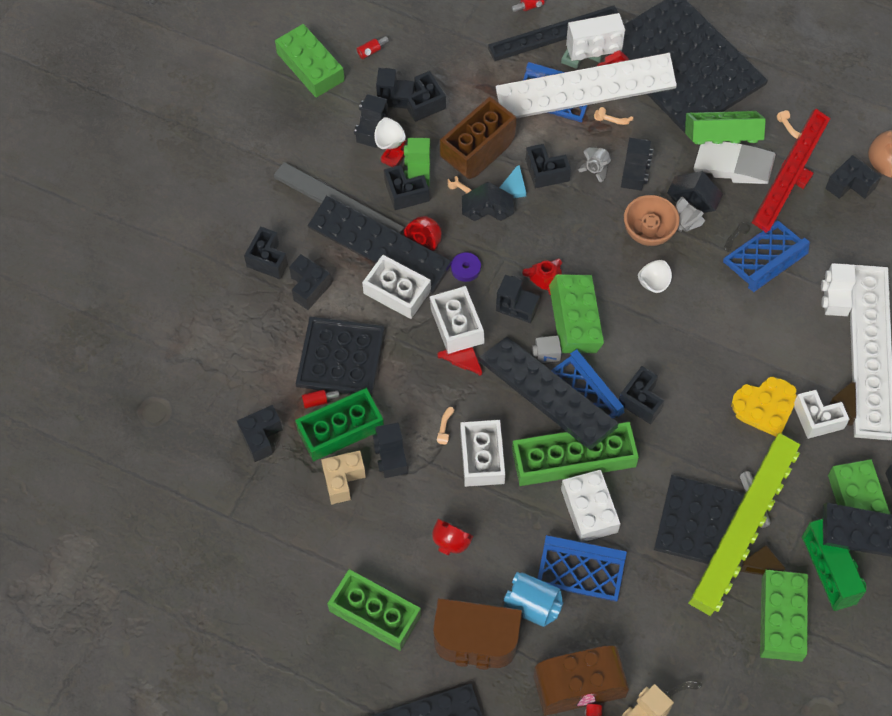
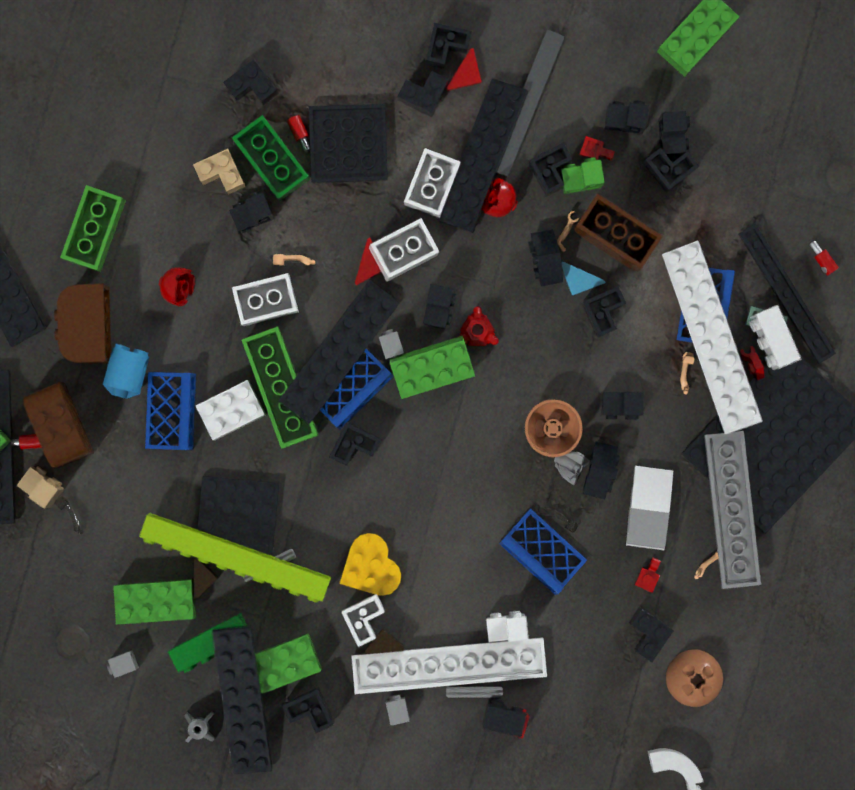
camera: 80 degrees right, 25 degrees up
red piece [357,36,388,59] -> none
white helmet [375,118,406,149] -> none
dark purple piece [451,252,481,282] -> none
light grey brick [578,147,611,182] -> none
white helmet [638,260,672,293] -> none
bright green brick [685,111,765,144] -> none
red plate [751,109,830,233] -> none
none -> light grey brick [107,650,139,678]
none -> red tile [447,48,481,91]
none -> light grey plate [704,431,761,589]

